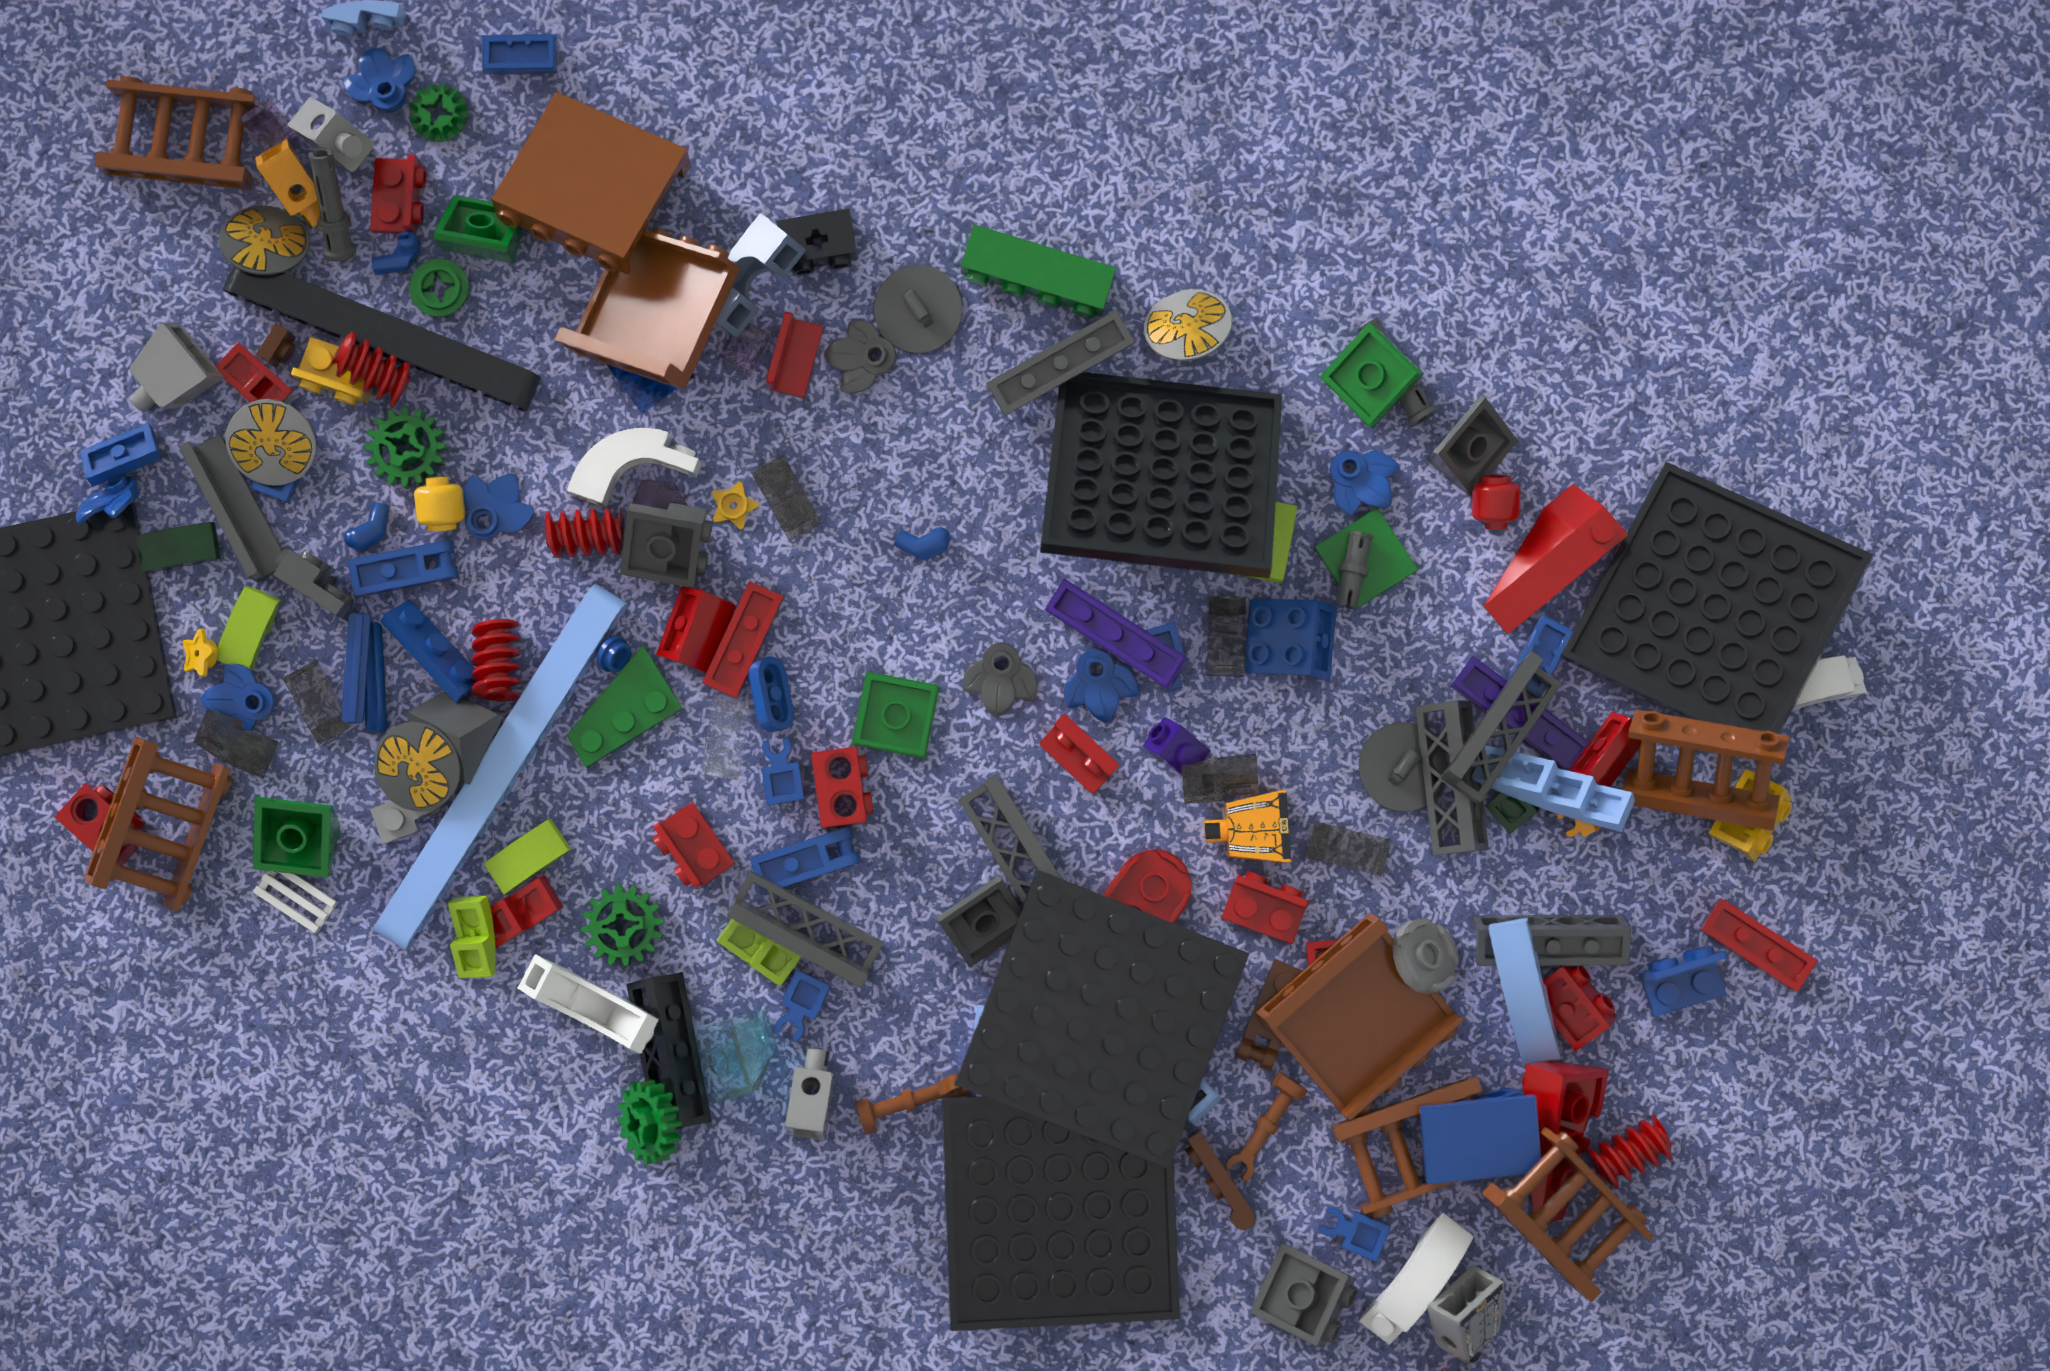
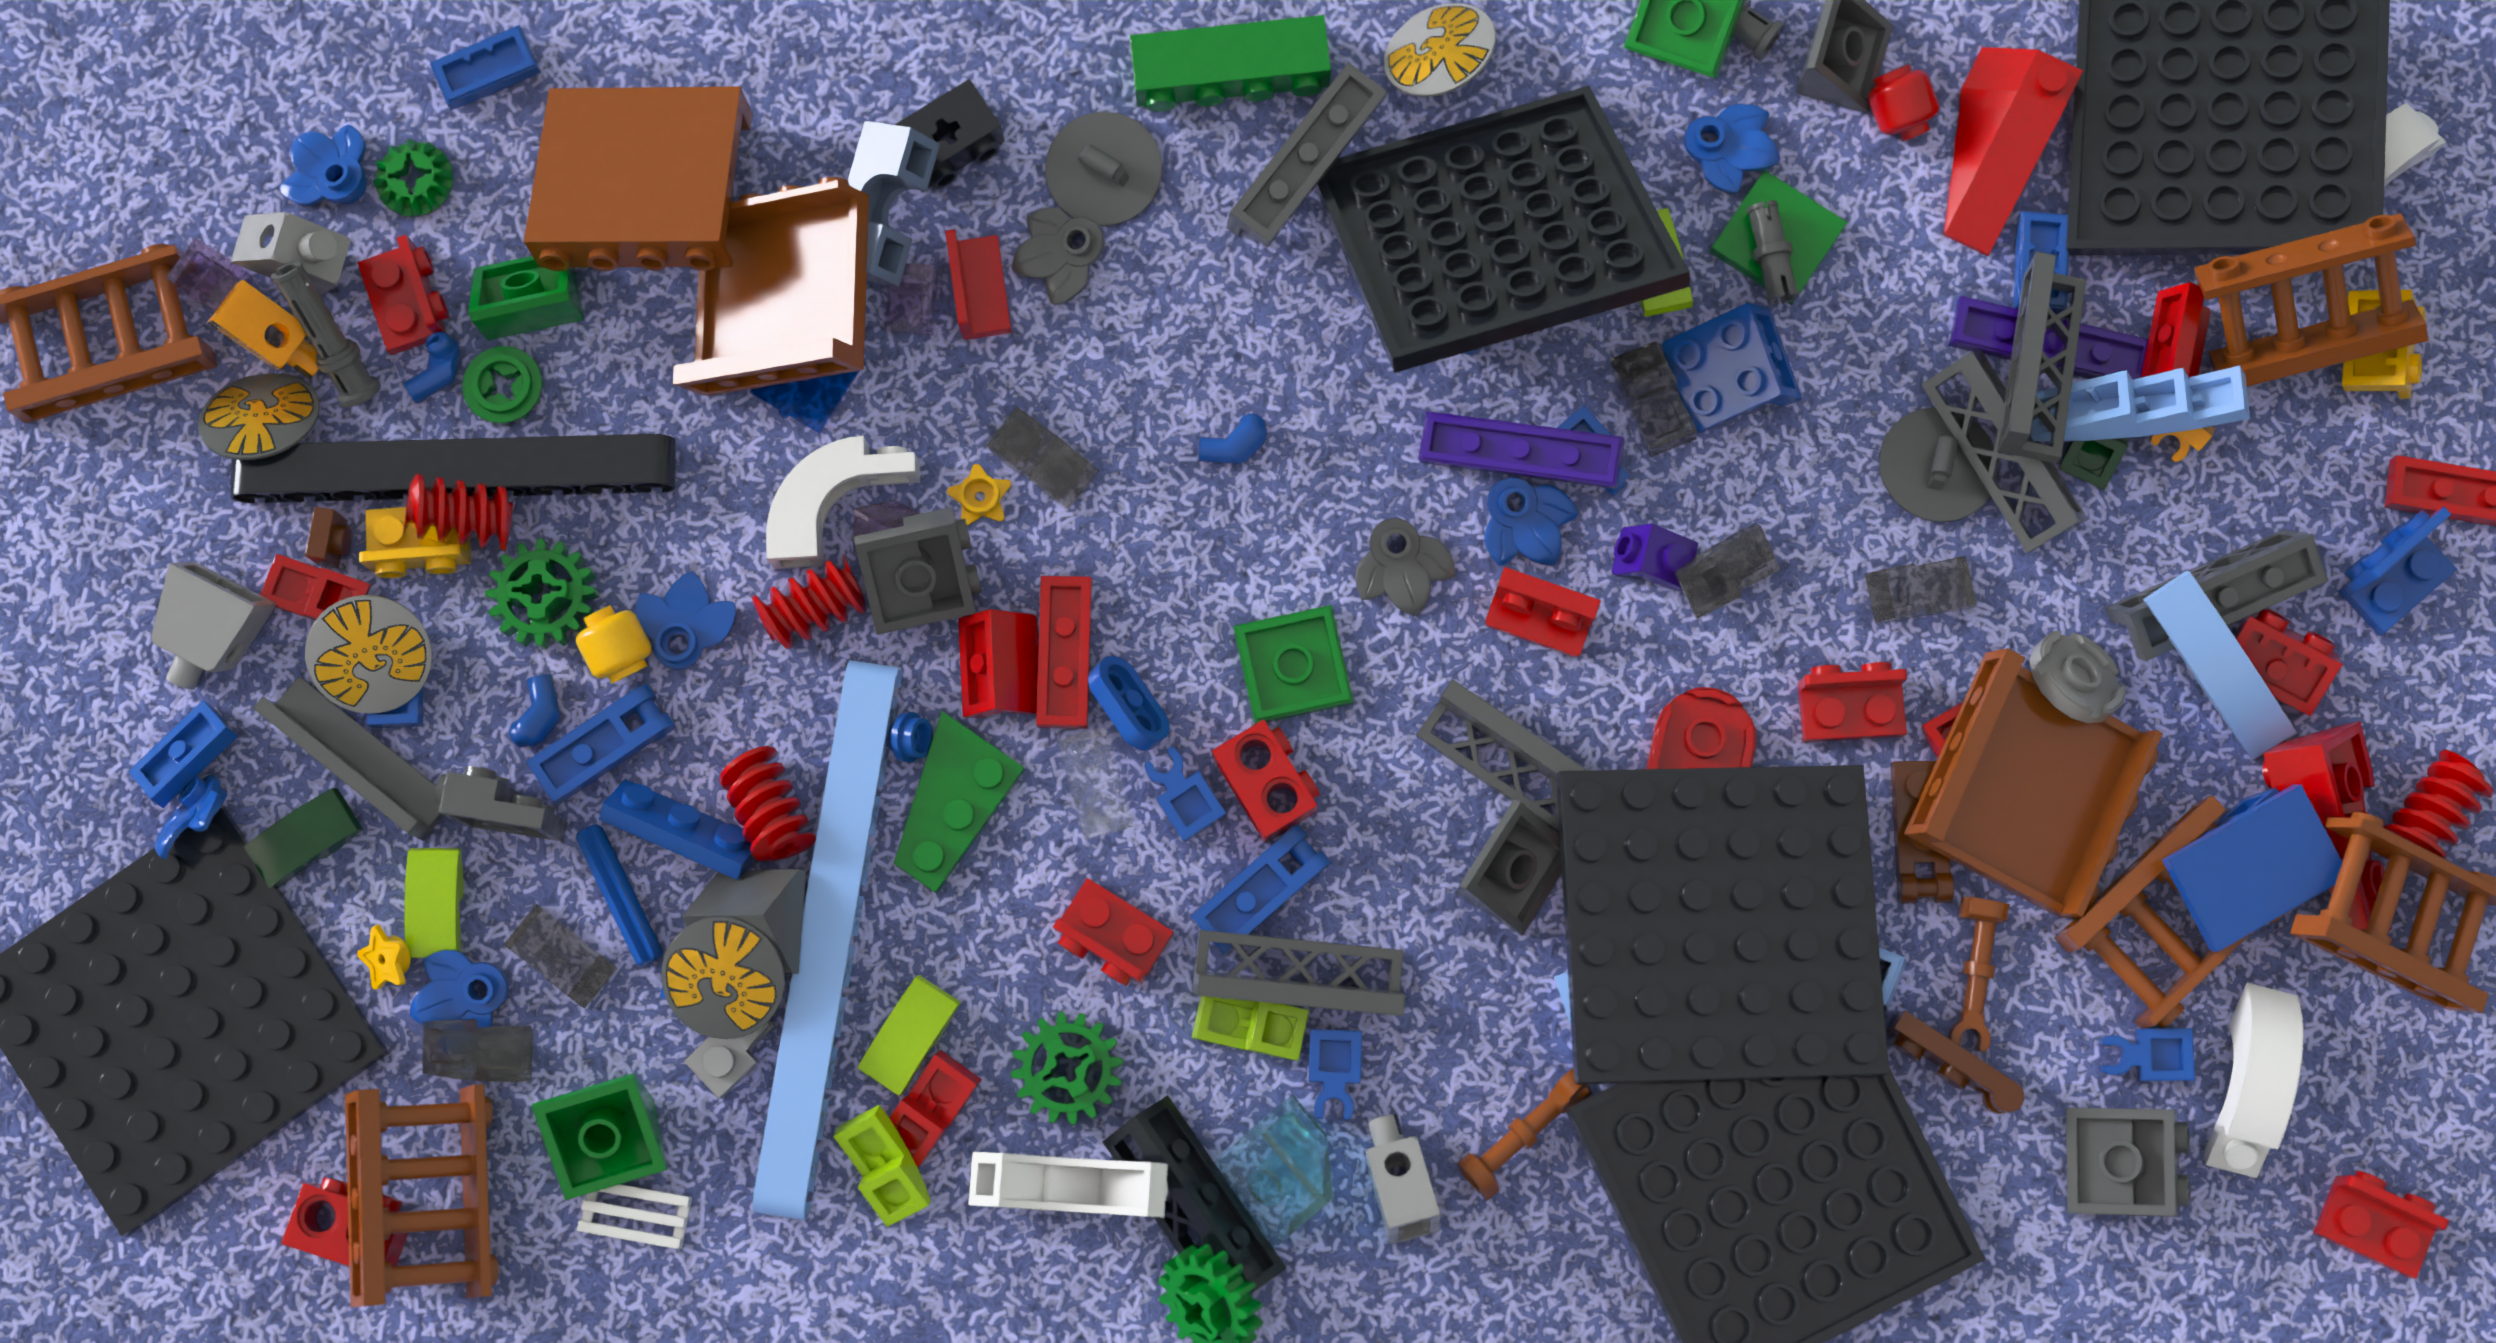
camera: 20 degrees left, 5 degrees down
light blue slope [321,0,406,37] -> none
blue axle [341,612,371,724] -> none
light orange torso [1203,790,1291,864] -> none
light grey torso [1428,1265,1504,1363] -> none

